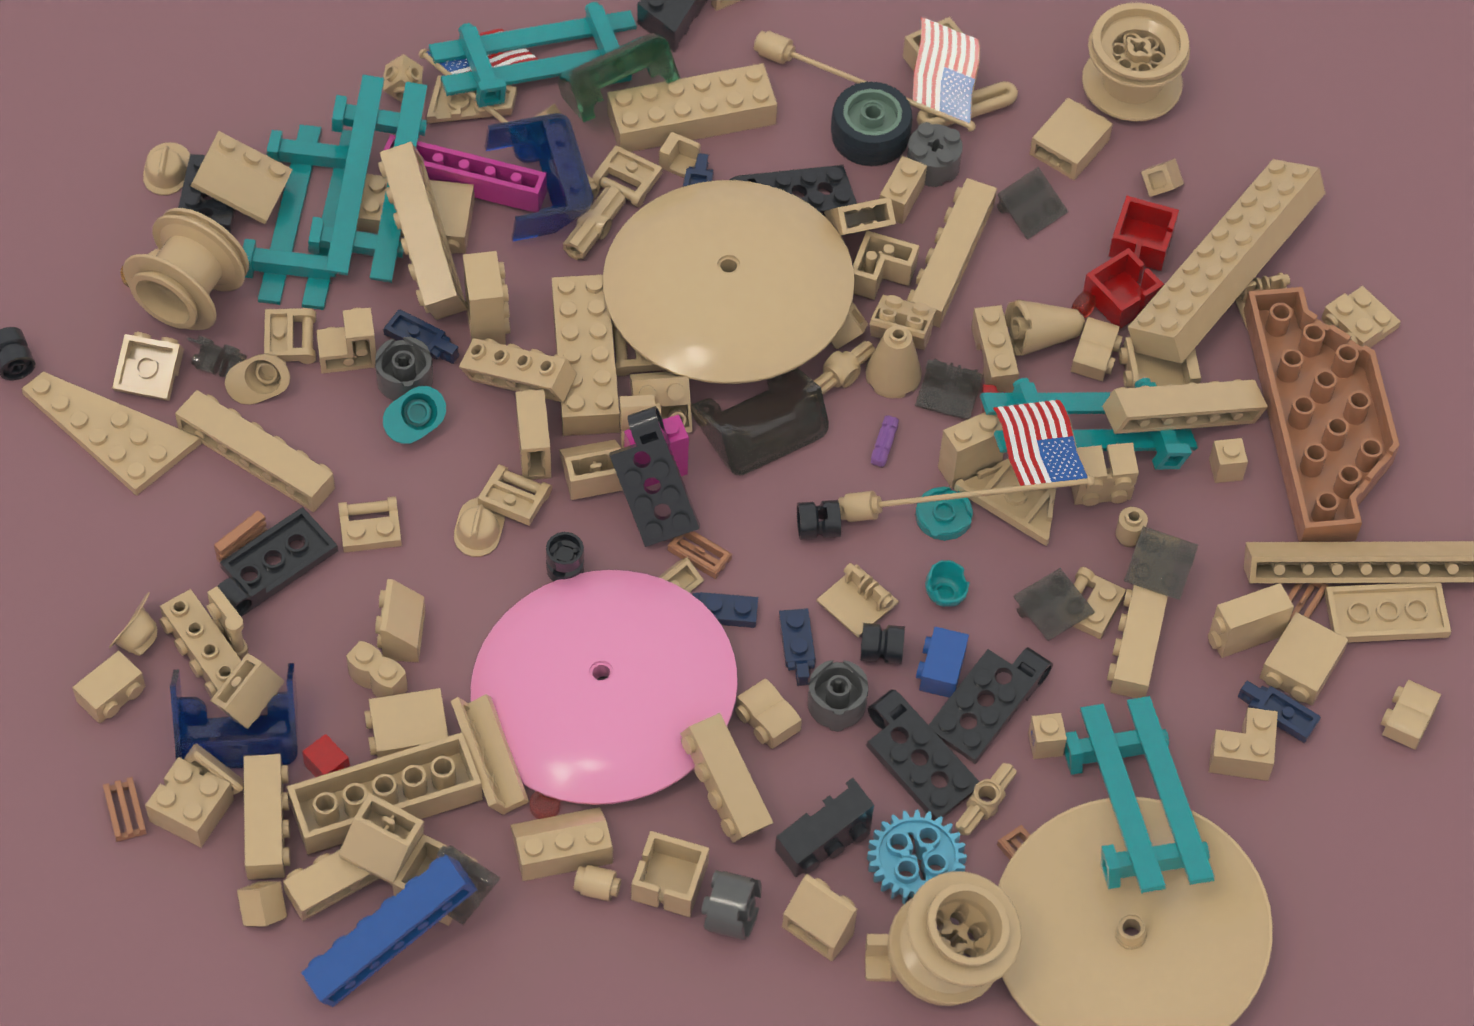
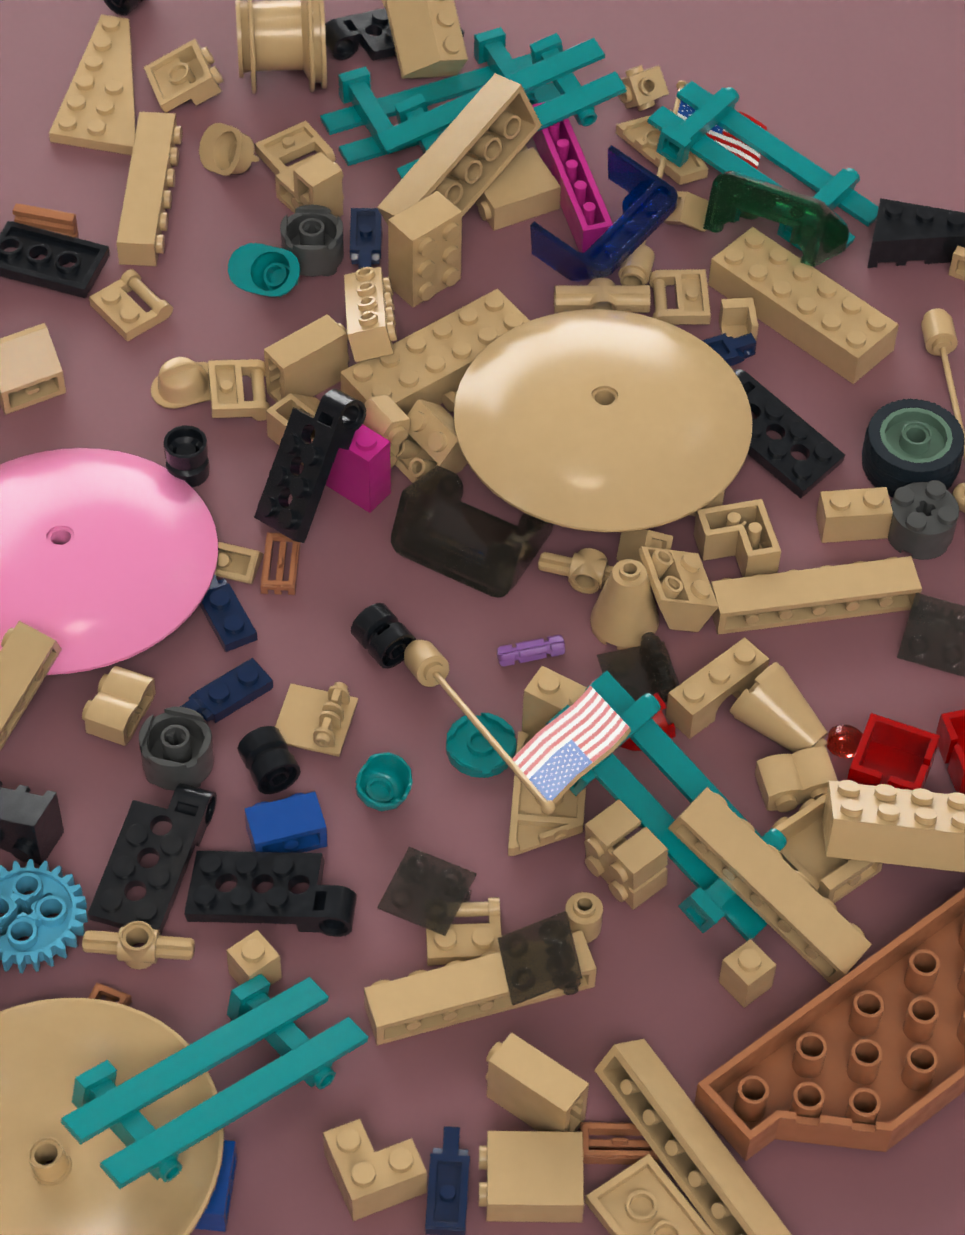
camera: 60 degrees right, 5 degrees down
clear smoke hinge [187,336,247,378] -> none
tan brick [824,197,896,236] -> none

